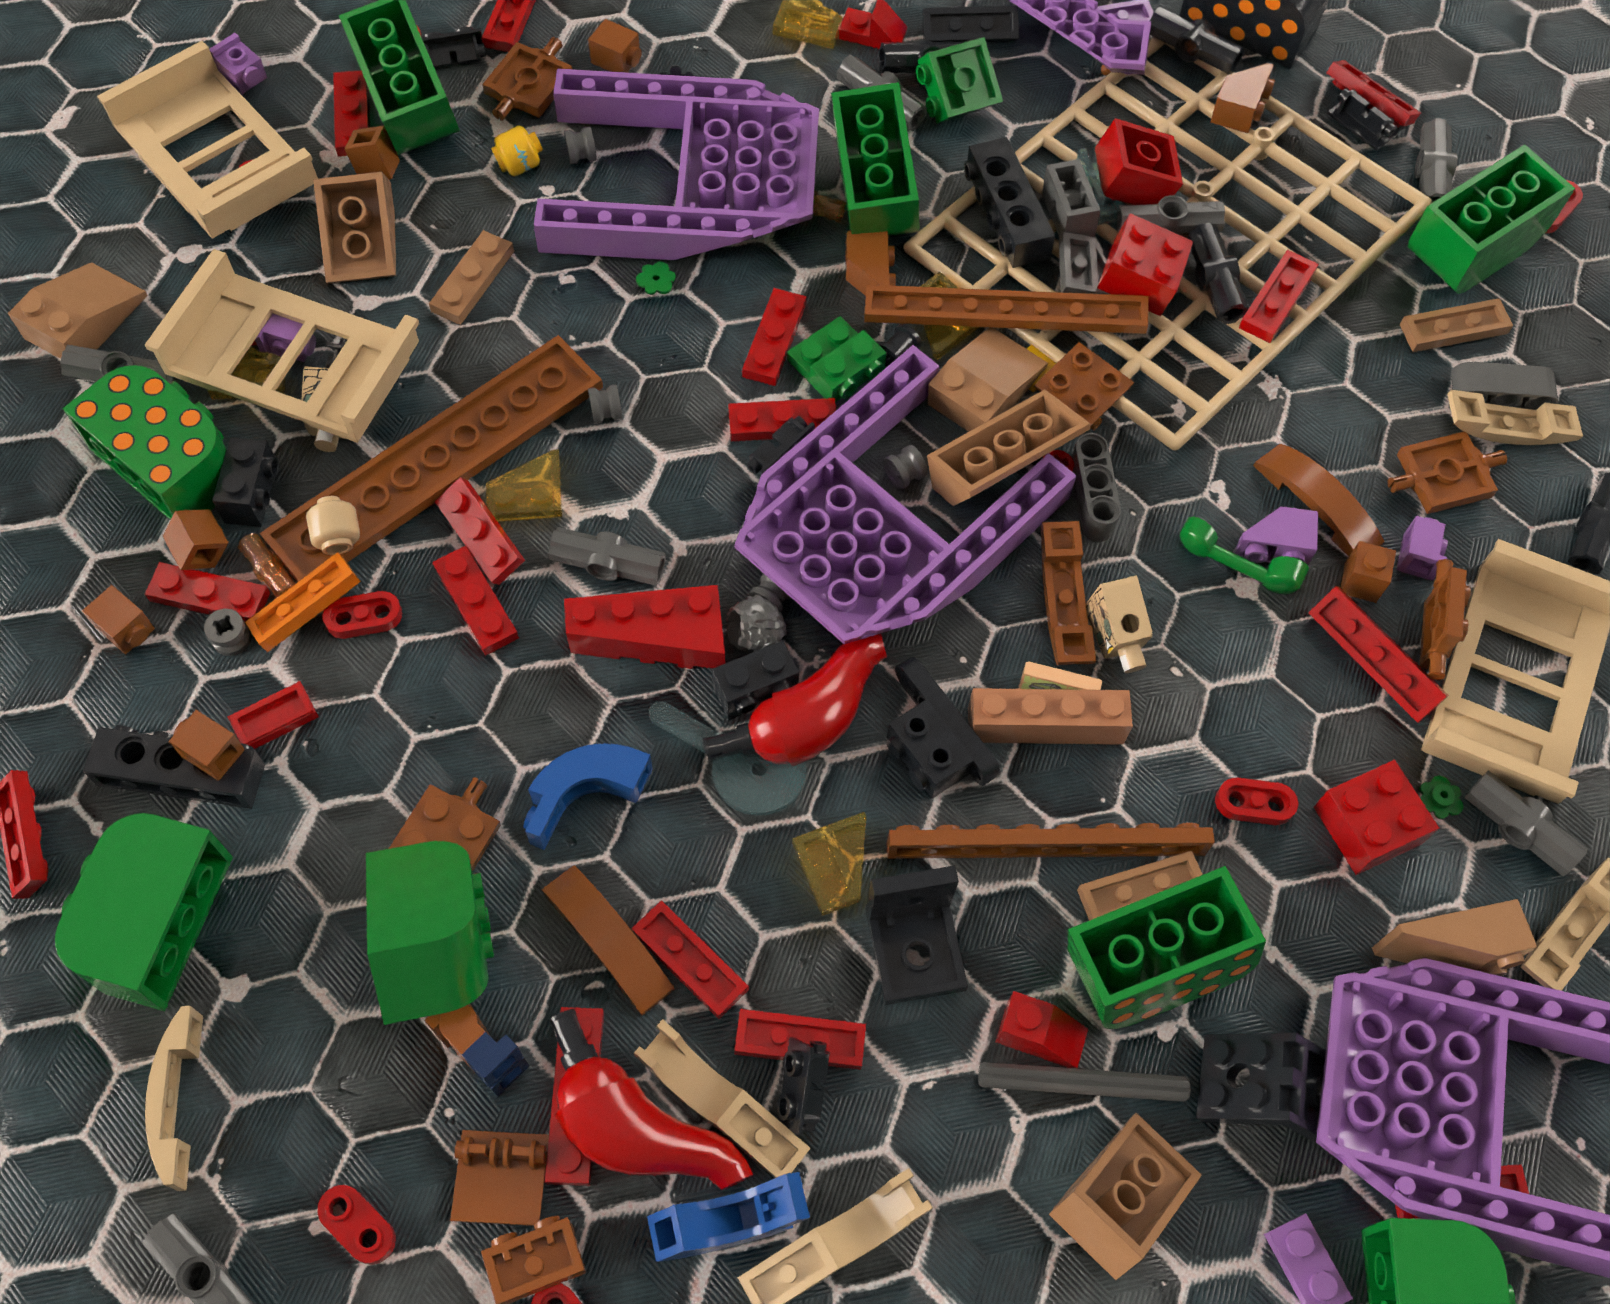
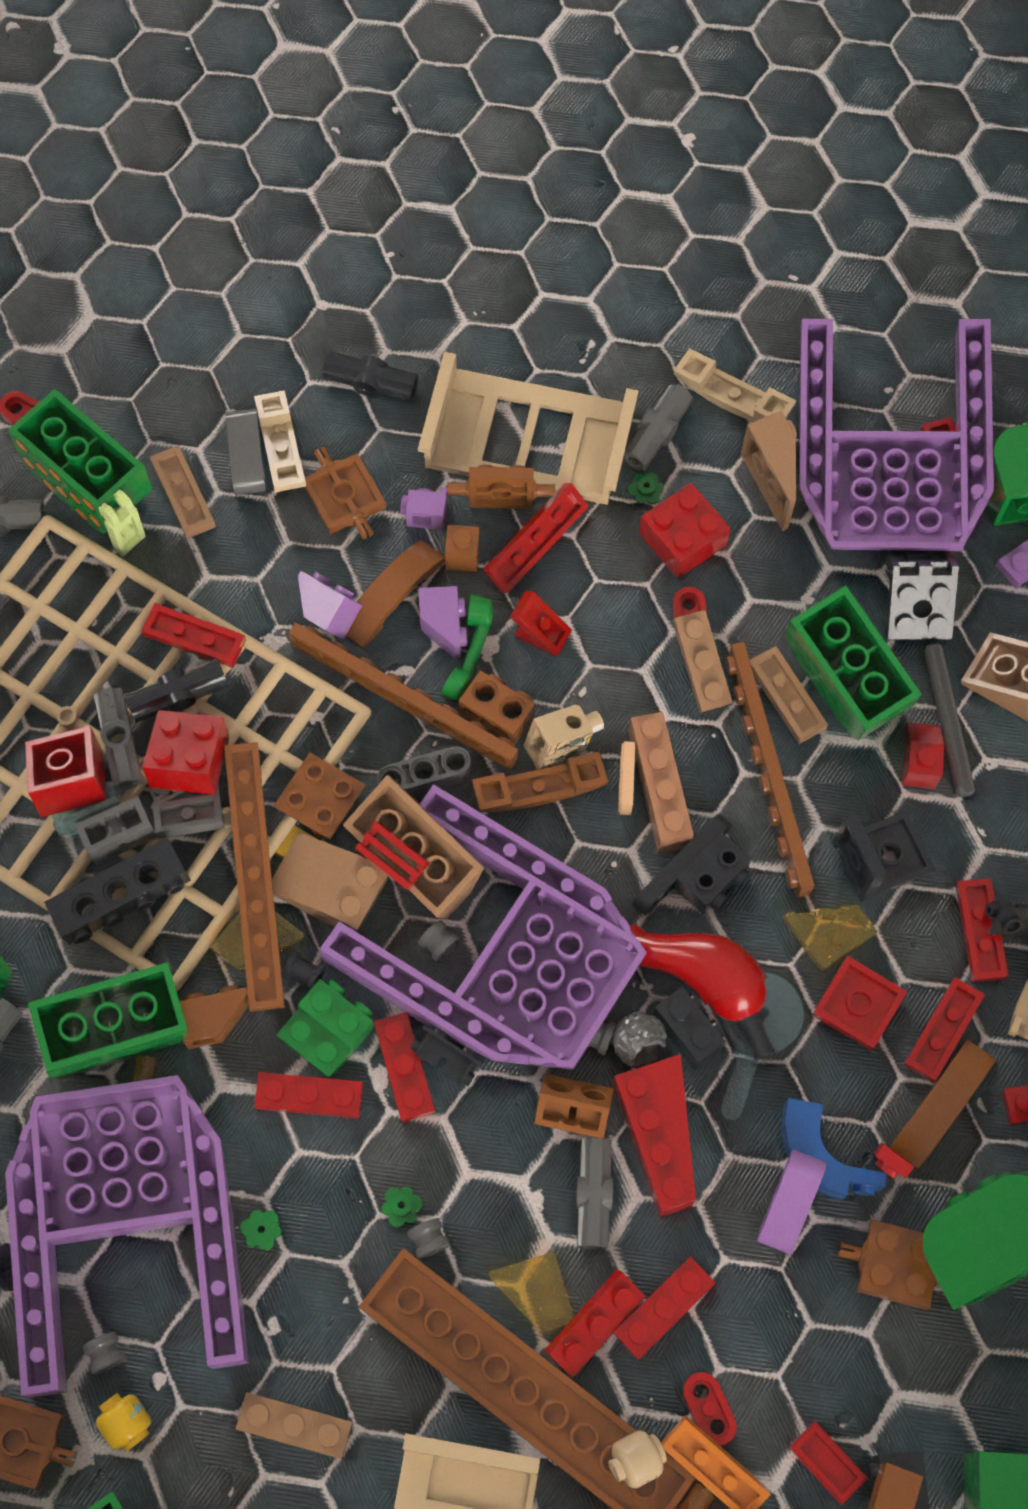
camera: 100 degrees left, 5 degrees up
none -> yellowish green hinge [99,490,146,557]
none -> dark orange plate [289,623,518,771]
none -> slope [298,571,362,639]
none -> red tile [355,821,430,890]
none -> green plant [381,1187,423,1227]
none -> dark orange brick [459,670,535,744]
none -> red slope [510,591,572,656]
none -> dark orange brick [534,1074,614,1139]
none -> medium nougat plate [672,610,733,713]
none -> medium lavender beam [757,1149,827,1255]
none -> red plate [812,956,907,1051]
none -> red plate [873,1142,914,1179]

